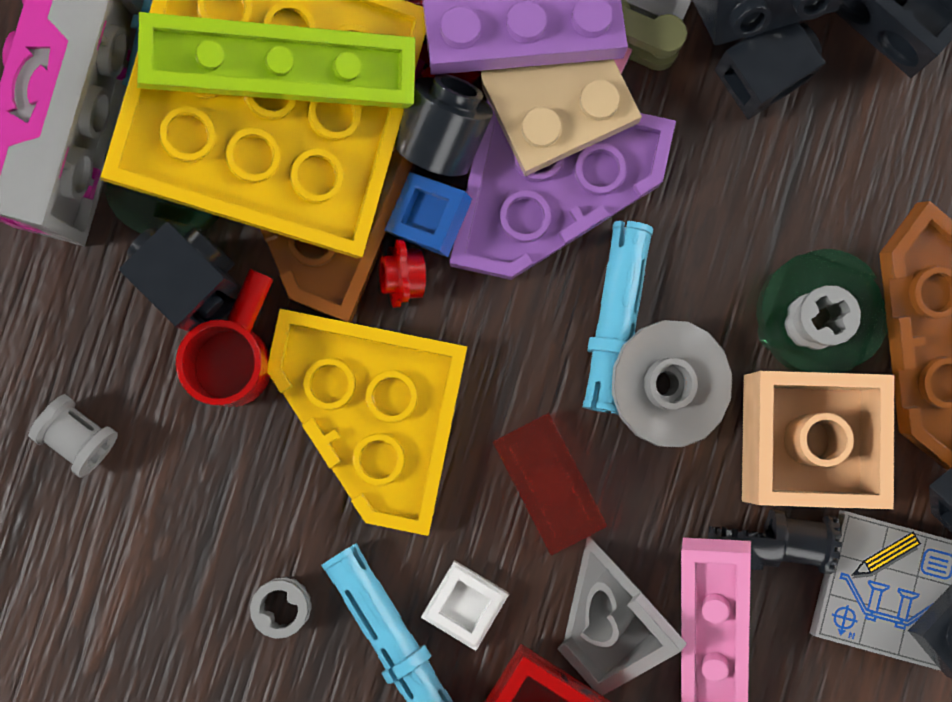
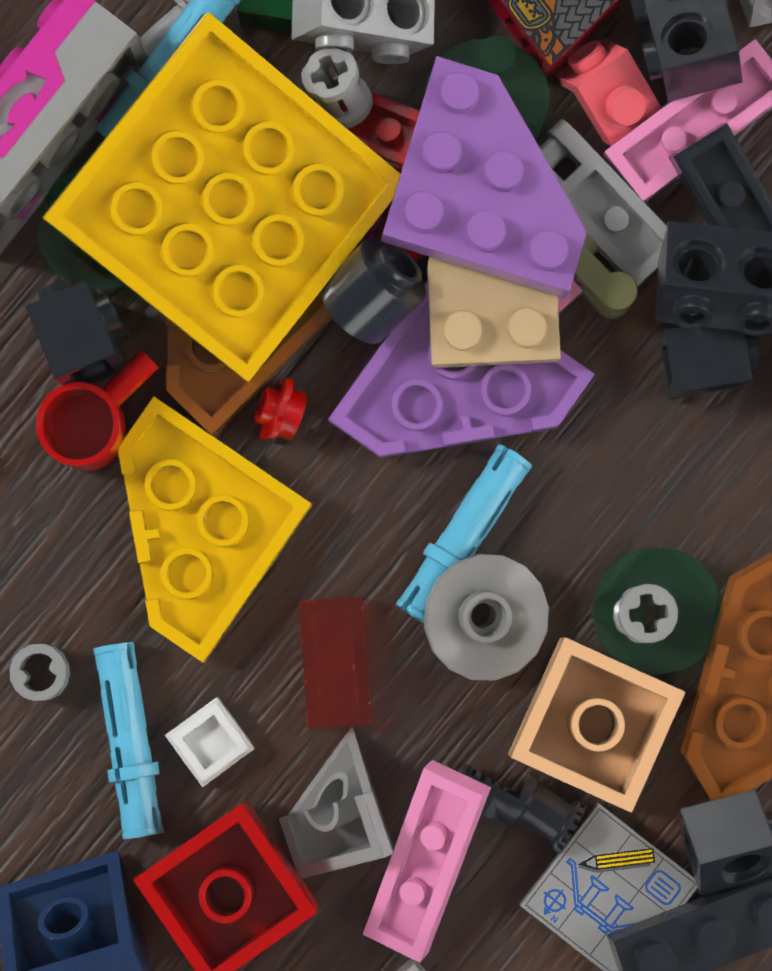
camera: 25 degrees right, 0 degrees up
lime plate [137,12,415,109] -> none
blue tile [385,172,473,257] -> none

